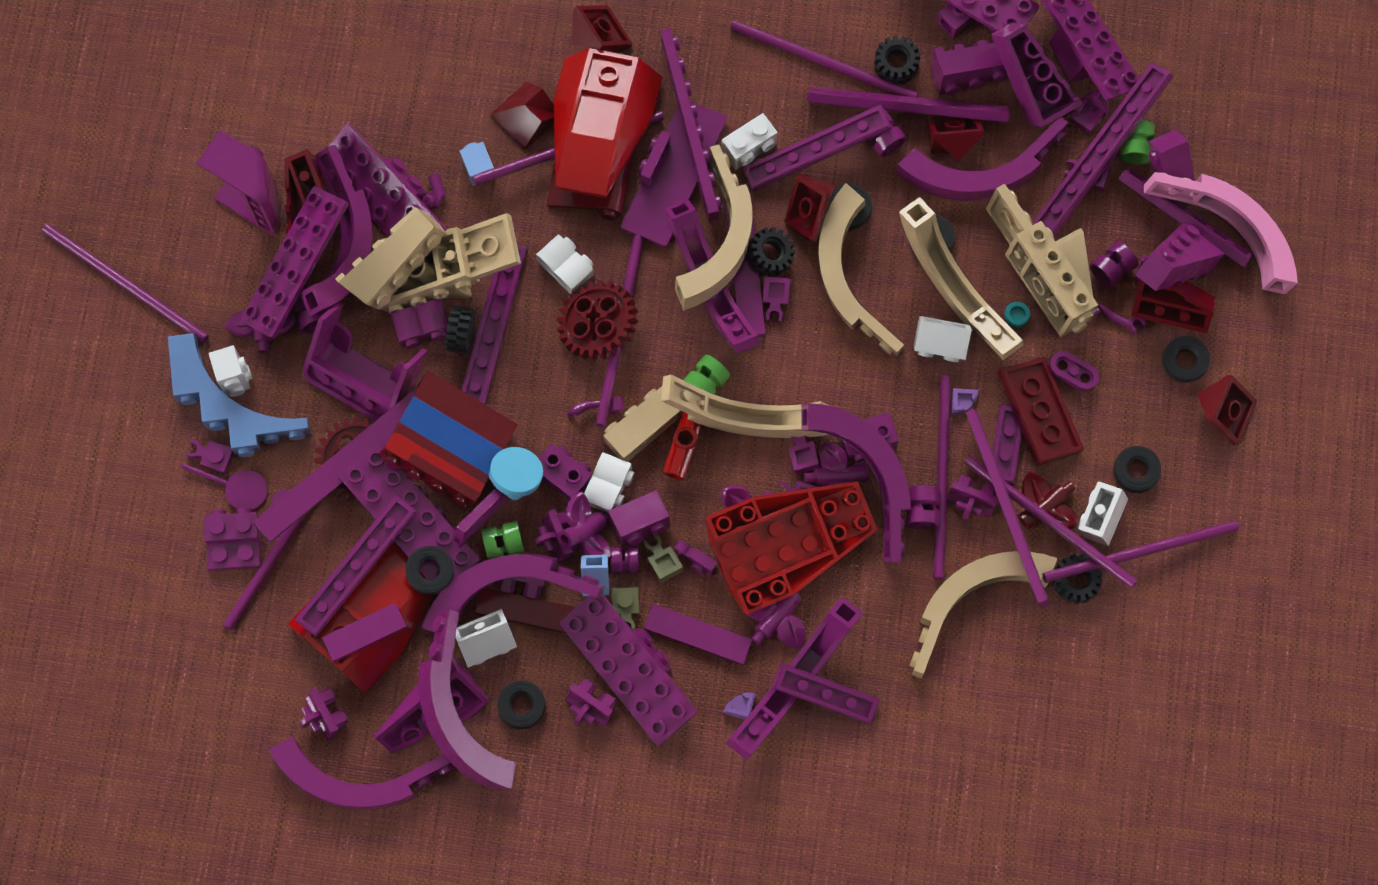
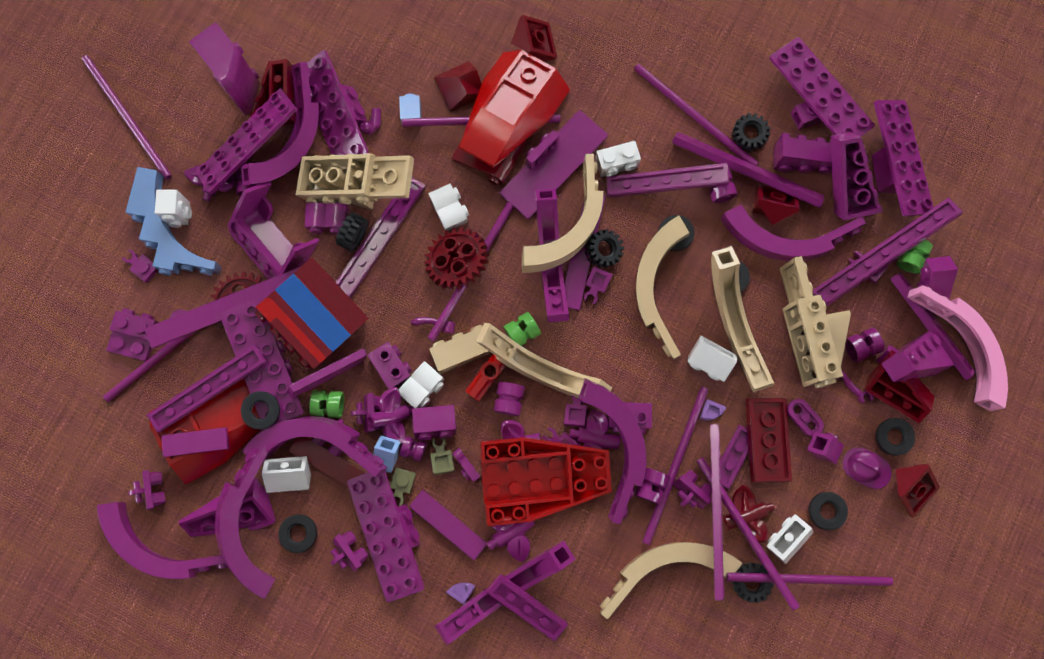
camera: 20 degrees right, 5 degrees up
magenta piece [181,464,267,510] -> none
tan wedge [335,207,446,310] -> none
medium azure tile [489,447,543,500] -> none
magenta plate [661,28,722,222] -> none
dark red slope [784,174,836,241] -> none
teal tile [1004,302,1030,329] -> none
magenta tile [1069,92,1109,135] -> none
none -> magenta wheel [494,382,525,416]
none -> magenta brick [807,431,844,464]
none -> magenta piece [842,448,892,489]

